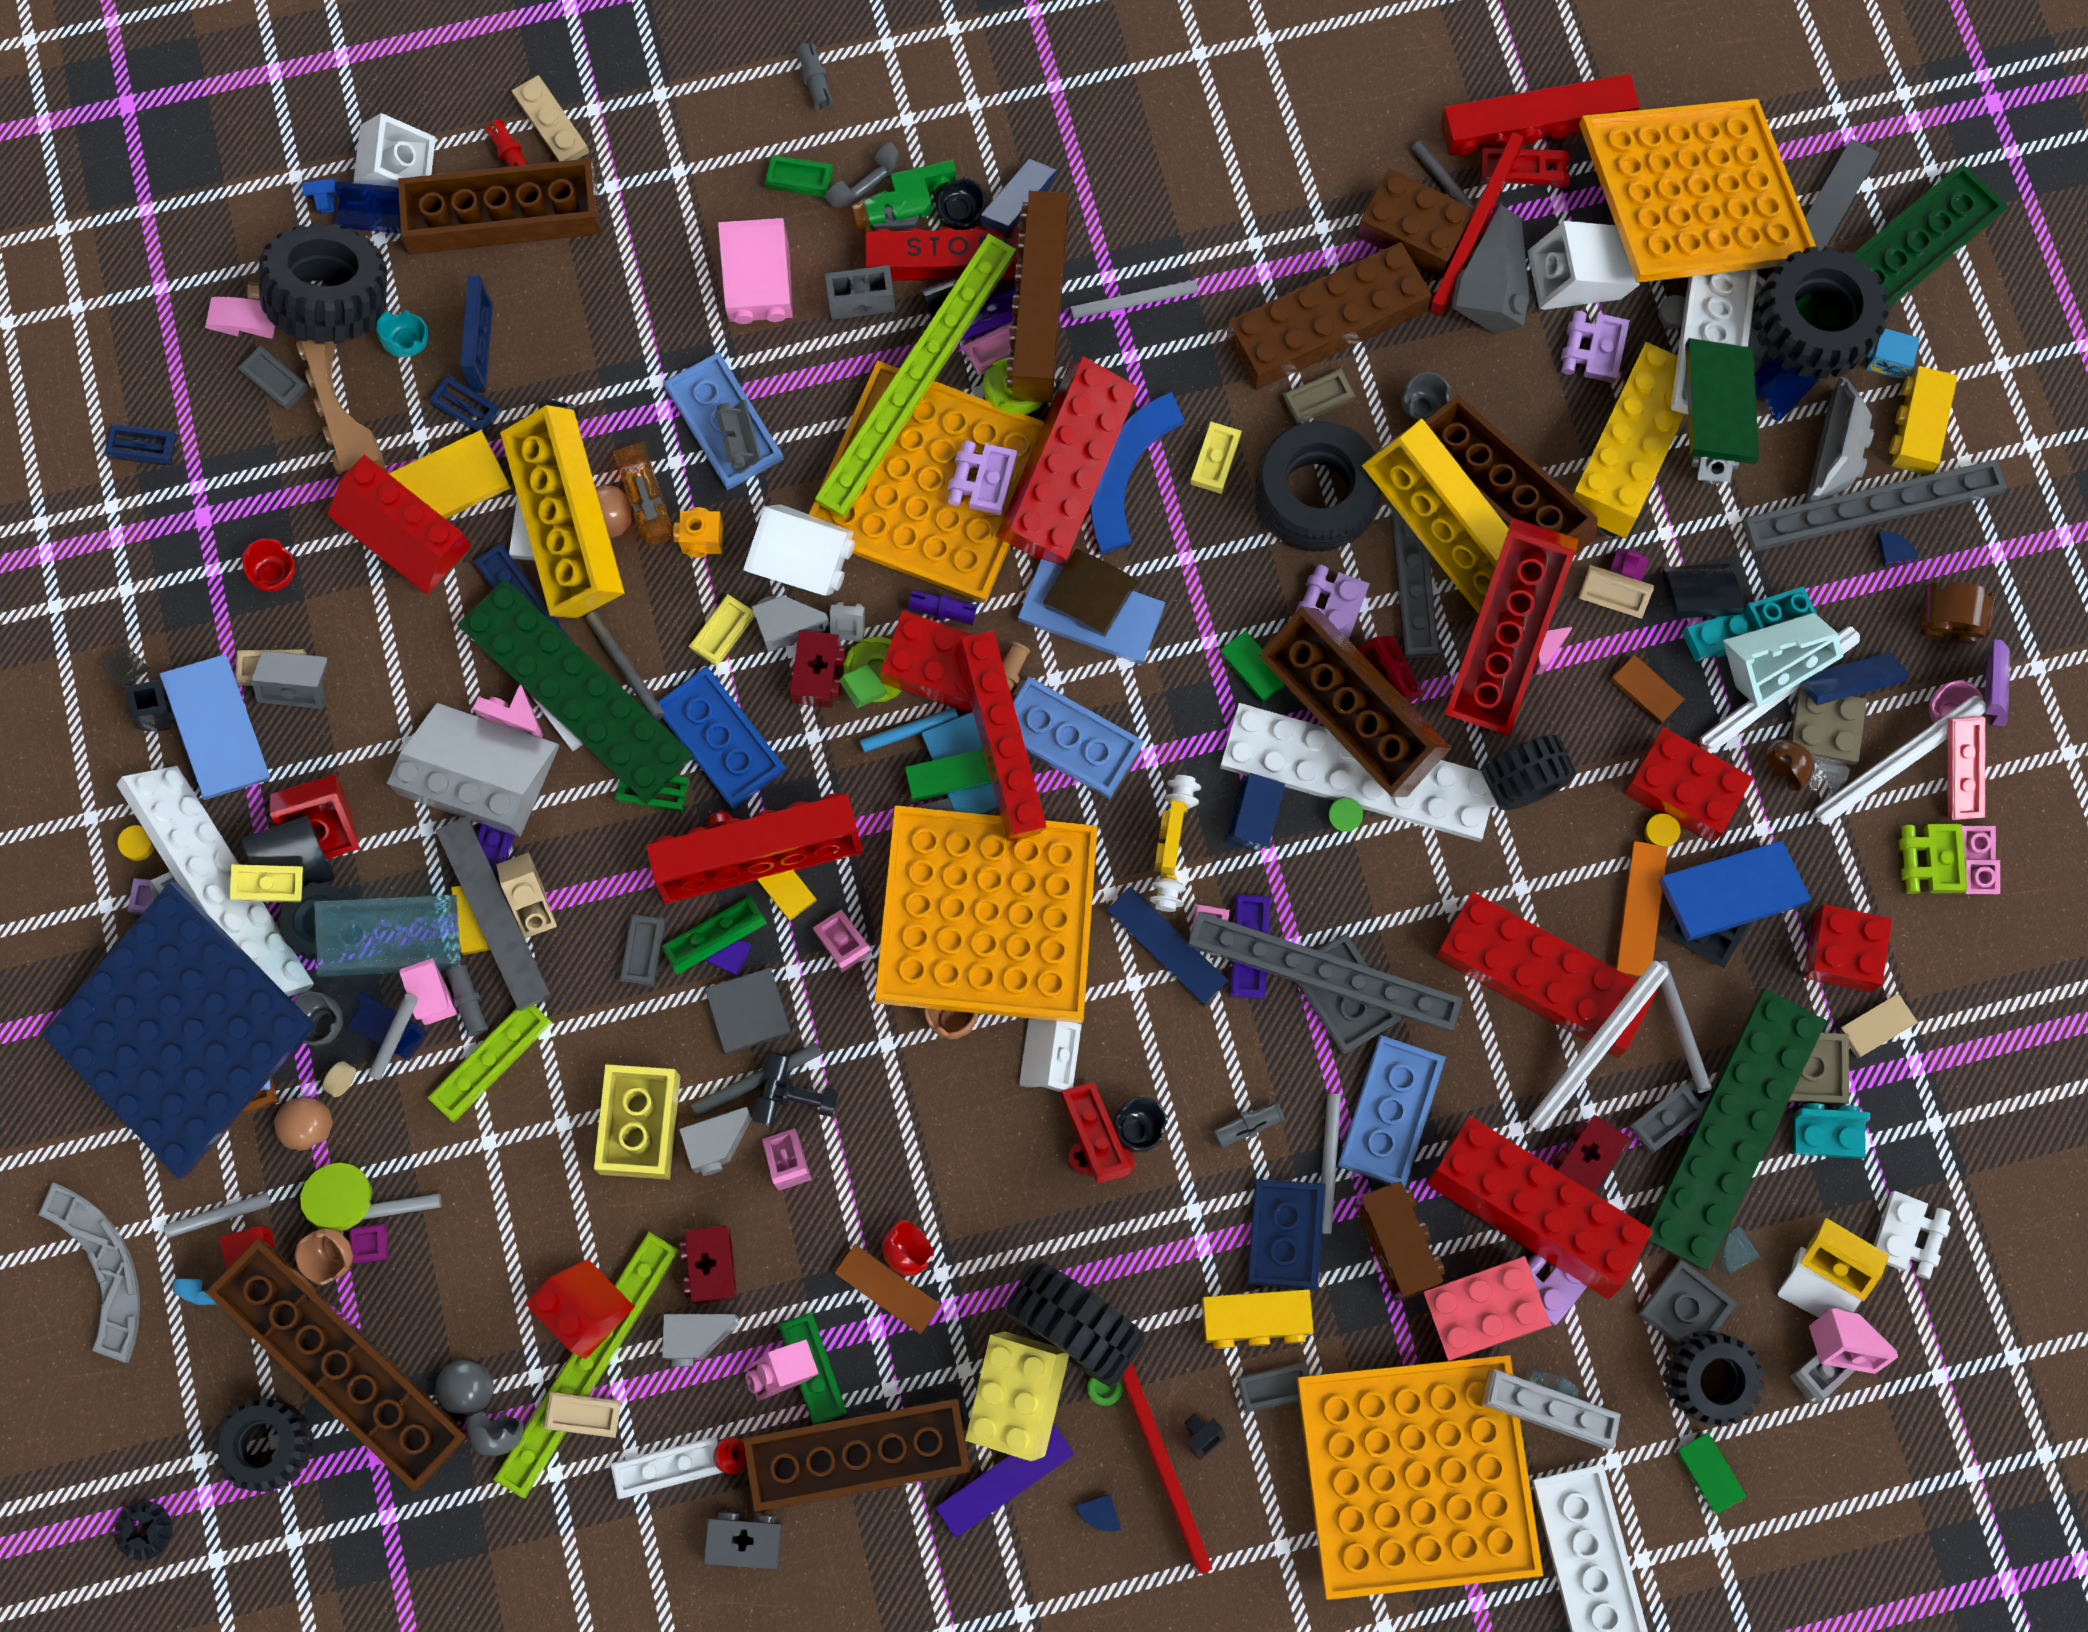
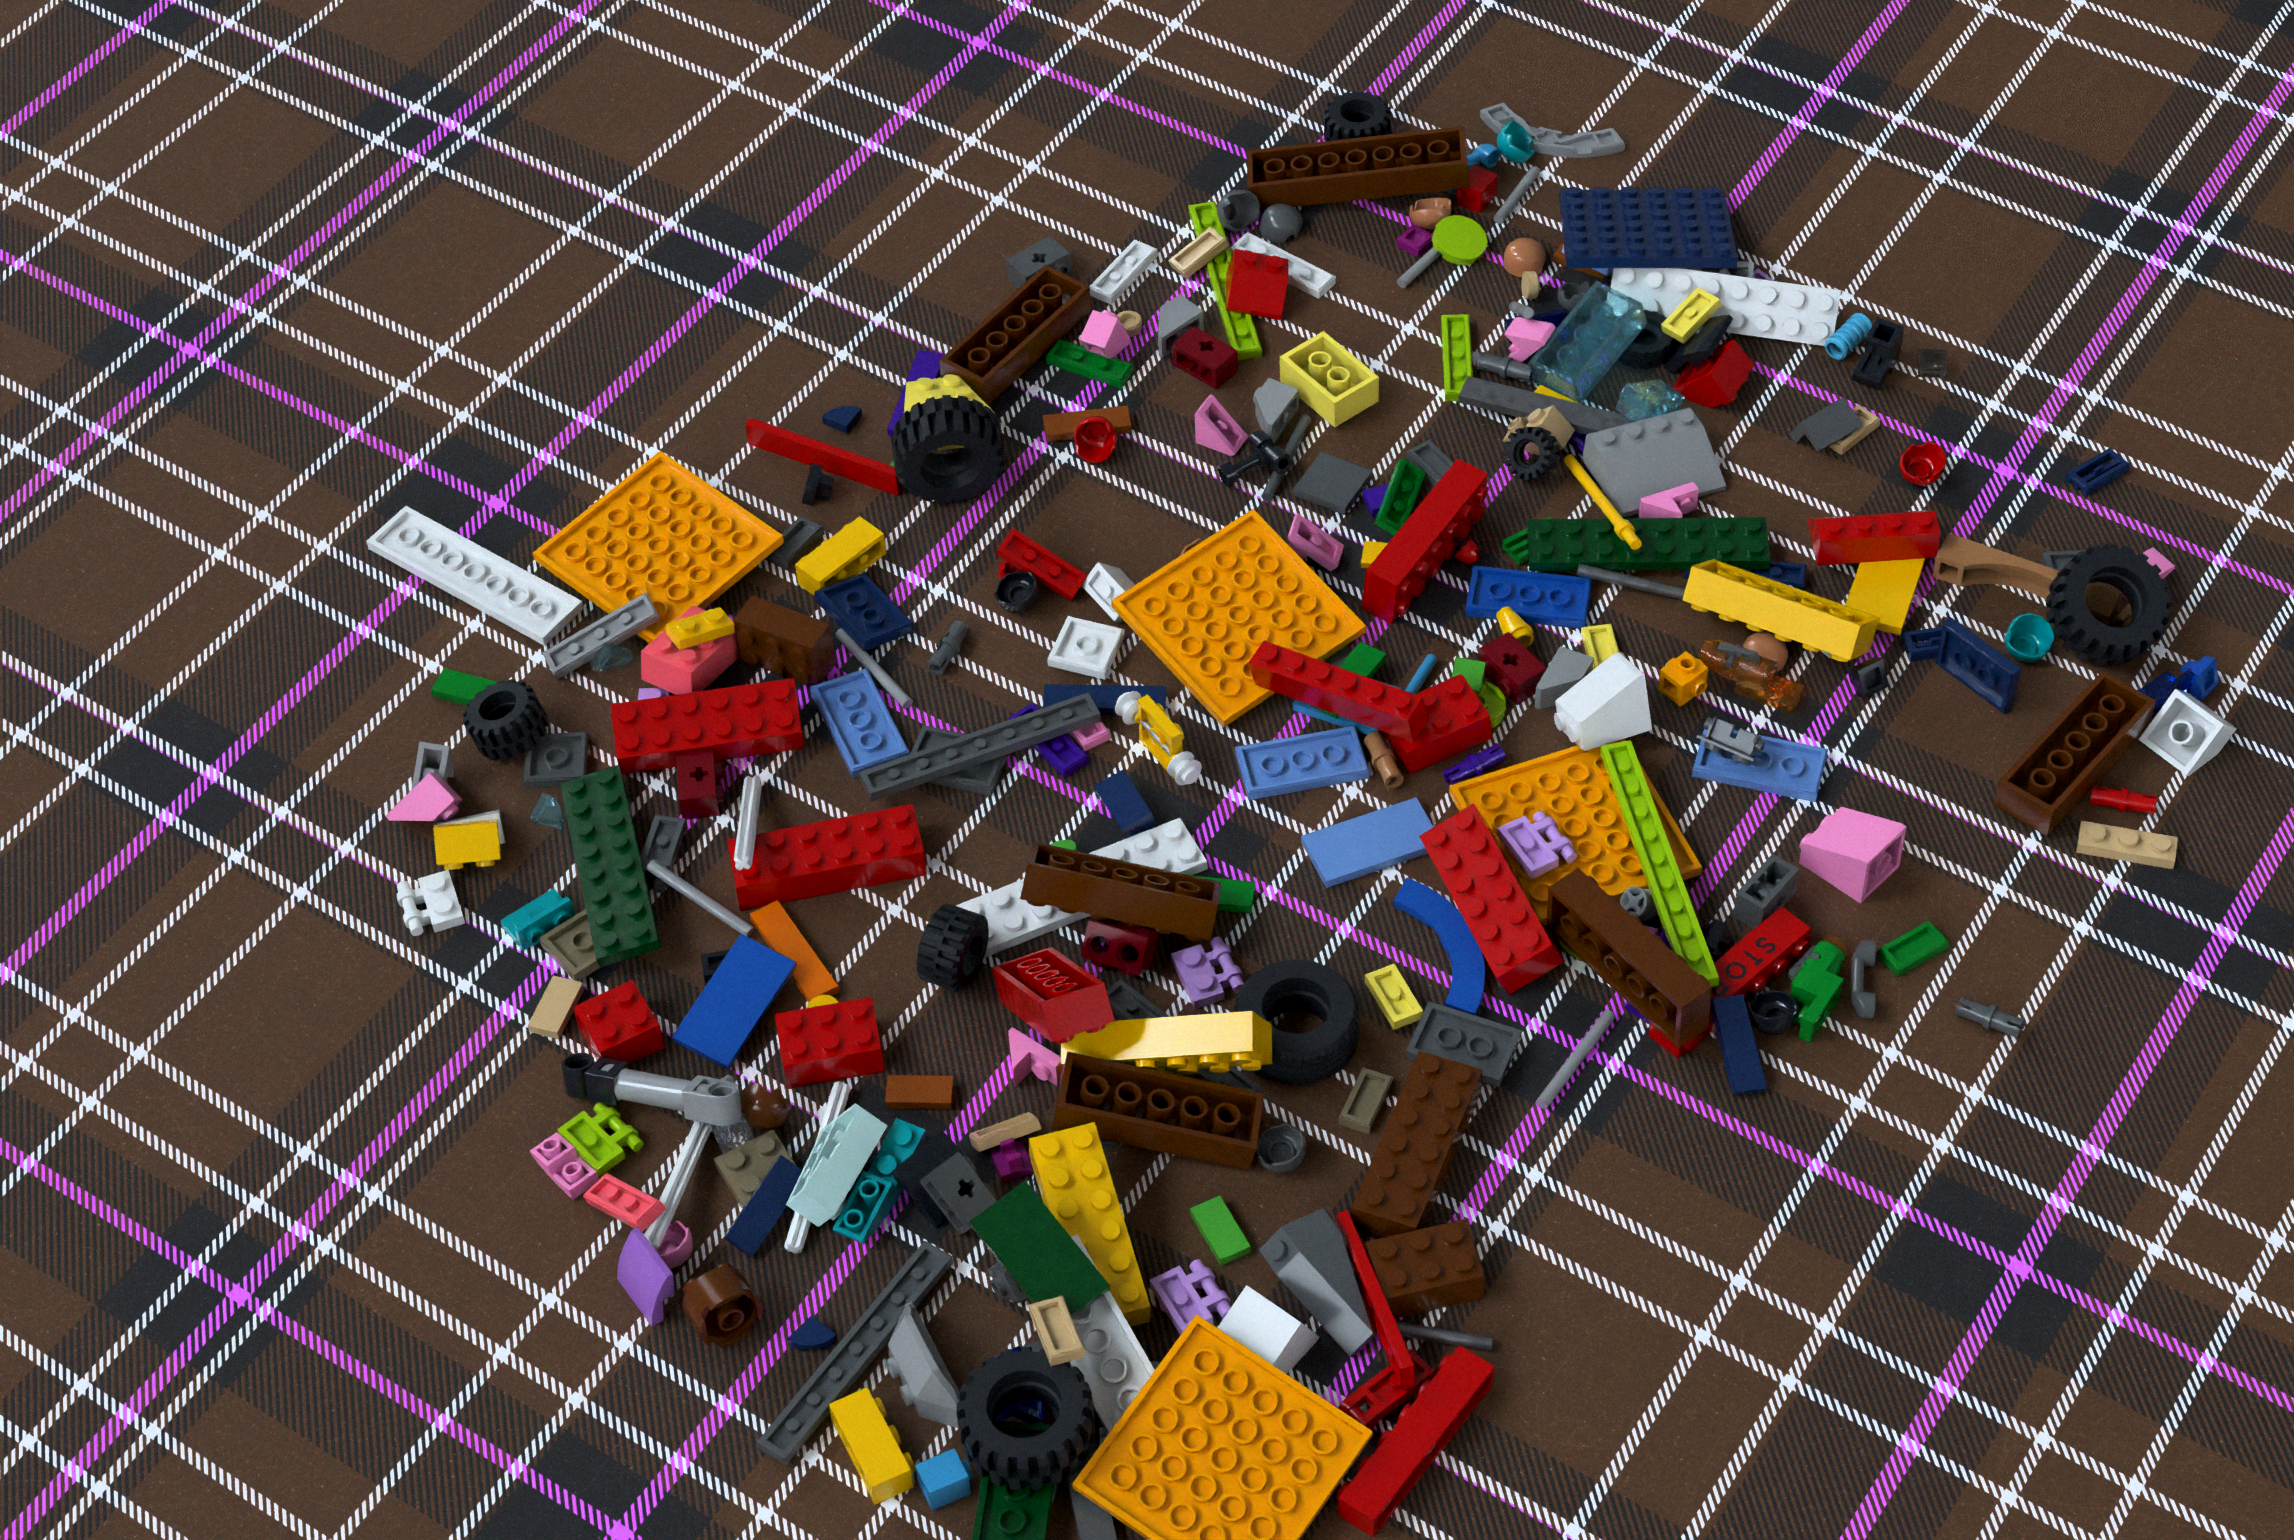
camera: 140 degrees right, 25 degrees down
black gear [112,1501,172,1560] -> none
medium blue tile [160,654,270,800] -> none
red plate [713,1437,747,1474] -> none
light grey tile [830,602,865,641] -> none
dark brown slope [1043,549,1138,637] -> none
none -> light grey piece [561,1053,742,1126]
none -> yellow plate [666,607,734,650]
none -> dark grey brick [919,1151,997,1235]
none -> tan tile [1029,1295,1085,1366]
none -> white plate [1047,616,1125,679]
none -> tan tile [1117,311,1142,337]
none -> bright green tile [1190,1196,1251,1266]
none -> white tile [1231,232,1336,299]
none -> dark grey plate [1406,1001,1522,1088]
none -> yellow cone [1496,606,1534,648]
none -> teal hair [1497,120,1535,163]
none -> black tyre [1503,427,1560,480]
none -> yellow bar [1564,454,1642,550]
none -> clear light blue brick [1615,379,1685,422]
none -> light grey wheel [1620,886,1658,921]
none -> medium azure piece [1825,313,1872,360]

